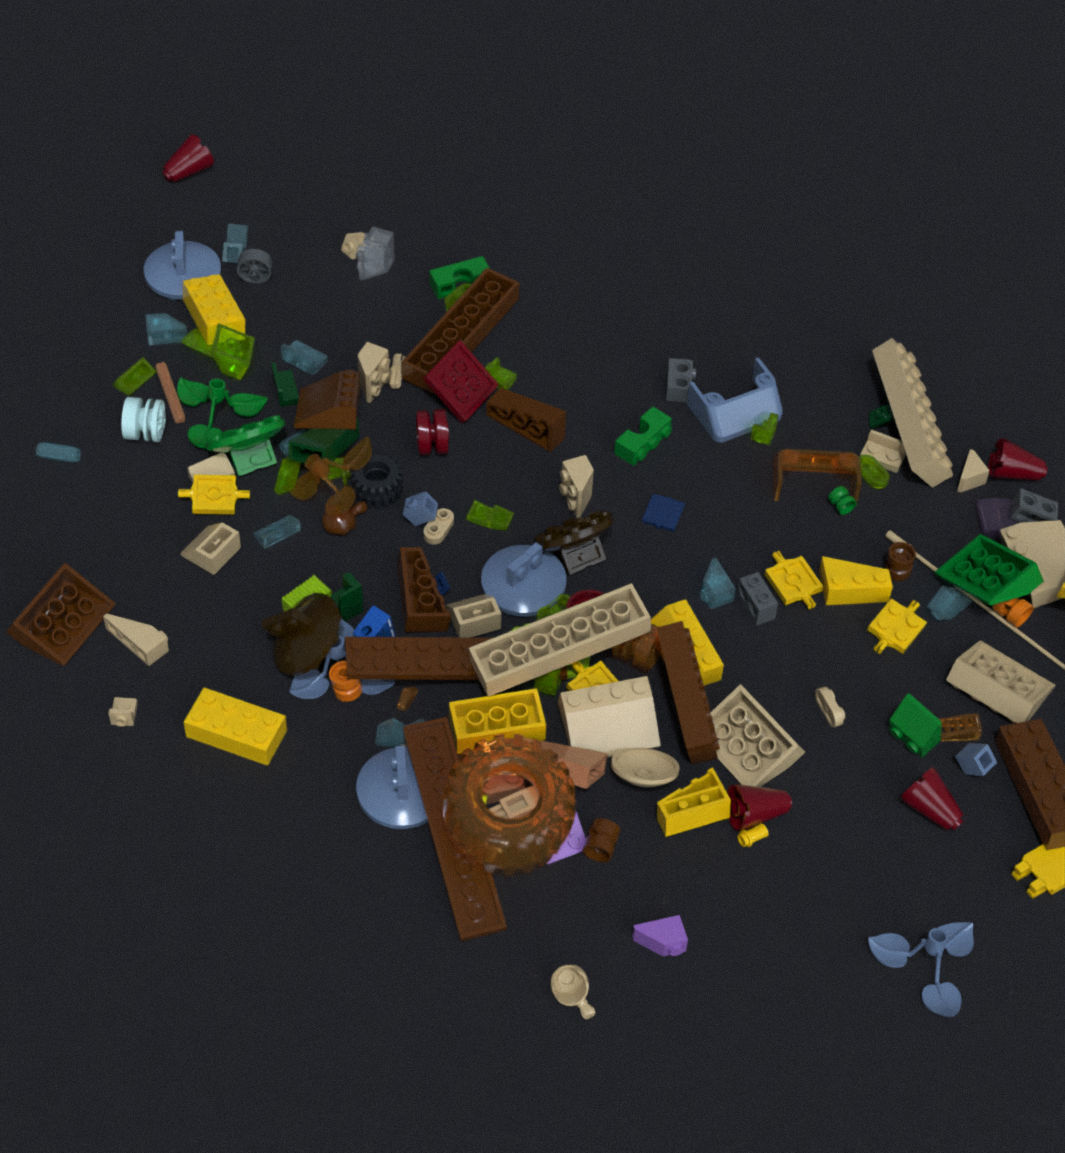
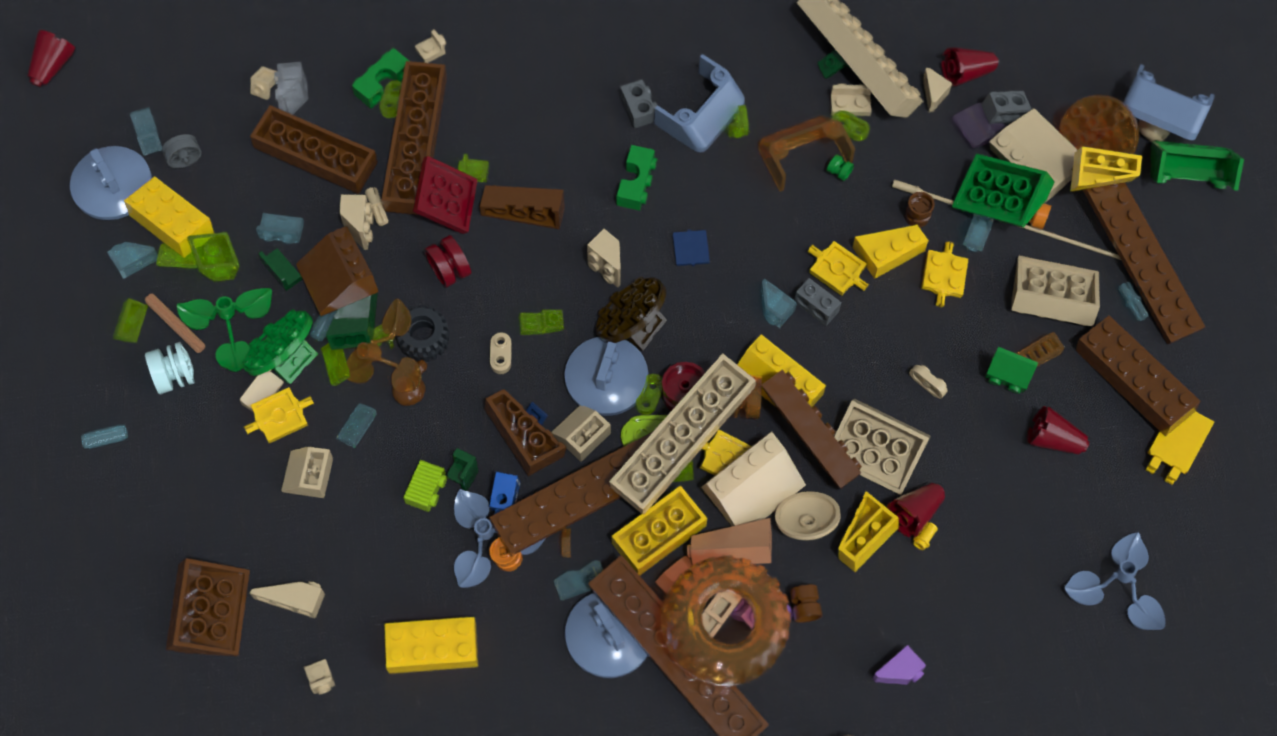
camera: 25 degrees left, 15 degrees up
dark brown bracket [261,593,342,676] -> none
sand blue brick [403,491,438,526] -> none
sand blue brick [955,743,997,776] -> none
none -> reddish brown brick [250,105,378,194]
none -> tan bracket [415,30,446,63]

